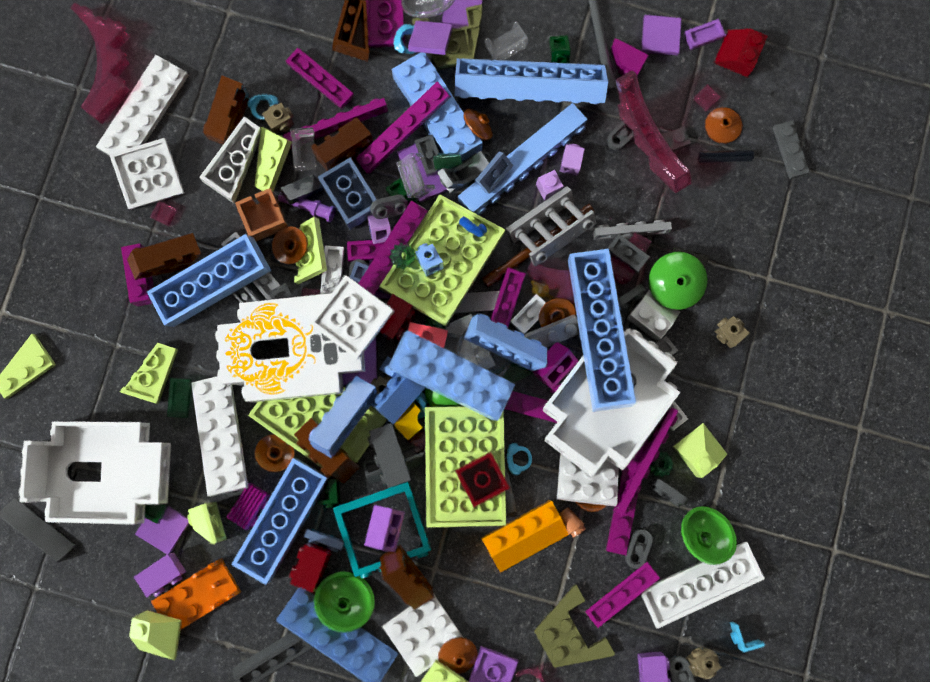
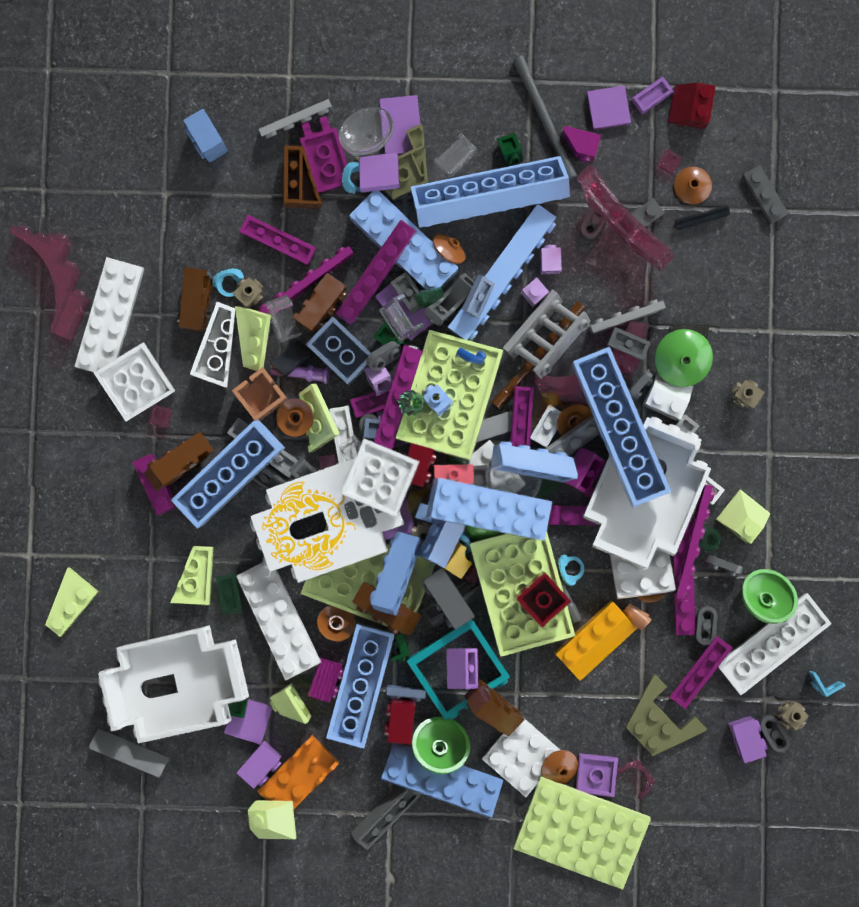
camera: 10 degrees left, 5 degrees up
none -> clear yellow piece [407,489,429,514]

